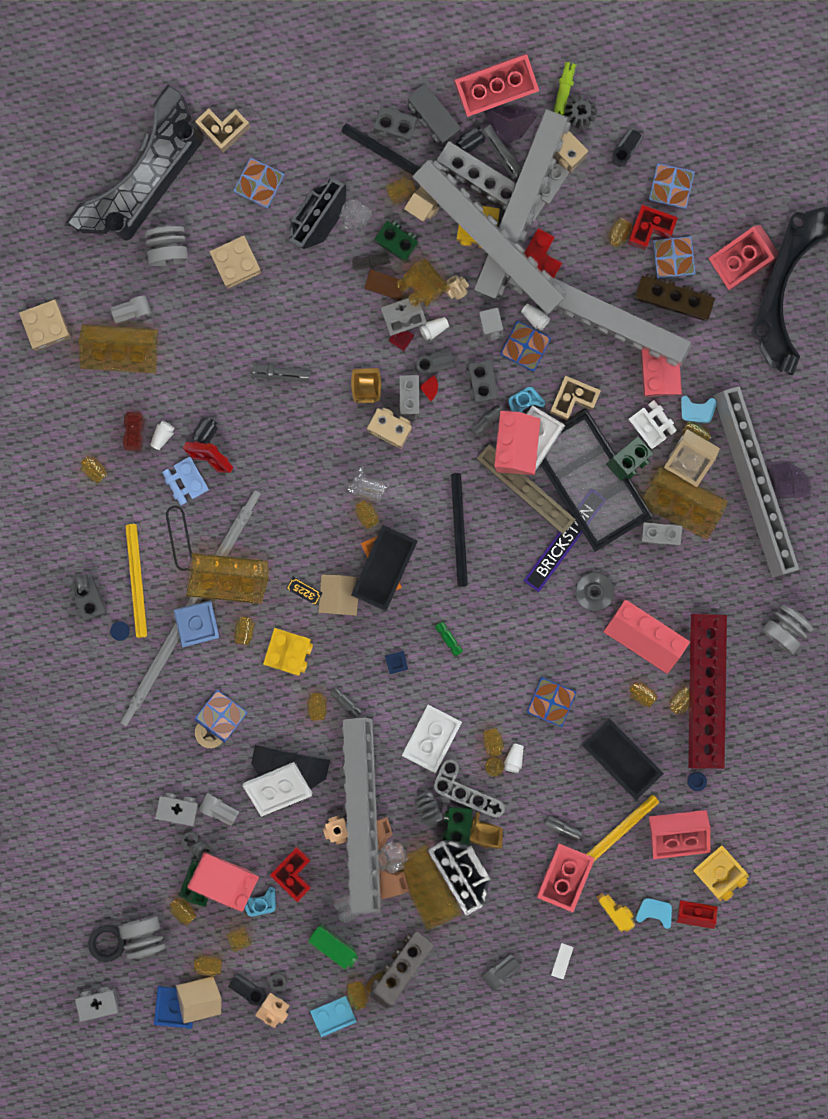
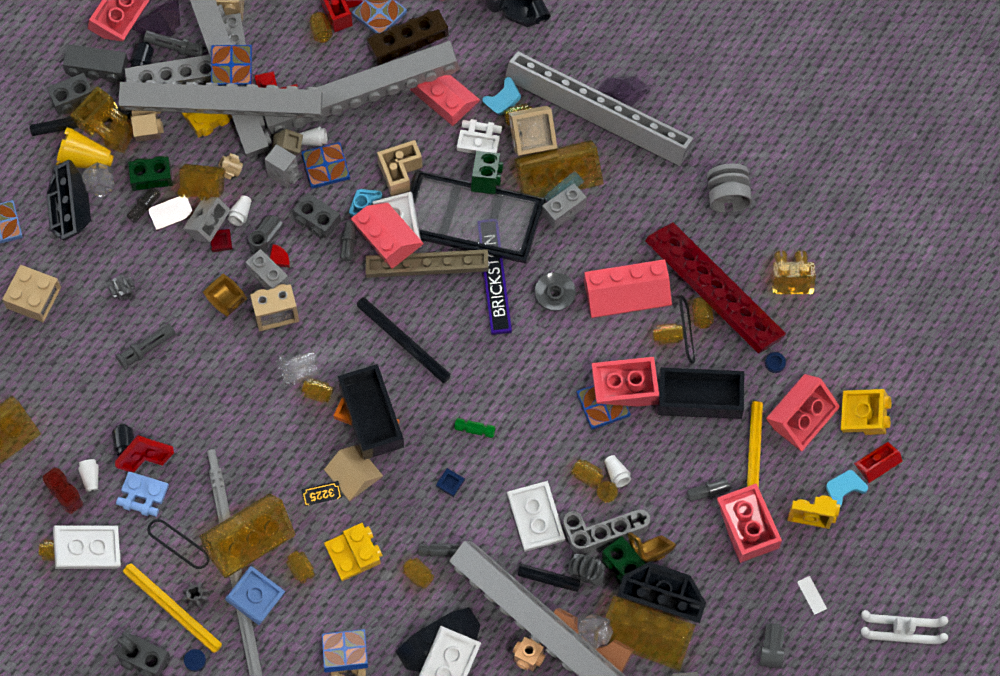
camera: 45 degrees left, 20 degrees down
none -> white tile [53,526,121,569]
none -> yellow cone [56,127,114,170]
none -> clear yellow brick [71,86,128,141]
none -> flat silver gear [109,275,136,301]
none -> flat silver gear [182,582,209,609]
none -> tile [211,45,252,86]
none -> dark tan brick [272,129,303,156]
none -> black axle [518,564,581,592]
none -> clear light blue tile [545,171,584,201]
none -> coral slope [592,357,659,407]
none -> black piece [679,296,695,364]
none -> clear yellow brick [771,250,816,294]
none -> white piece [861,610,948,644]

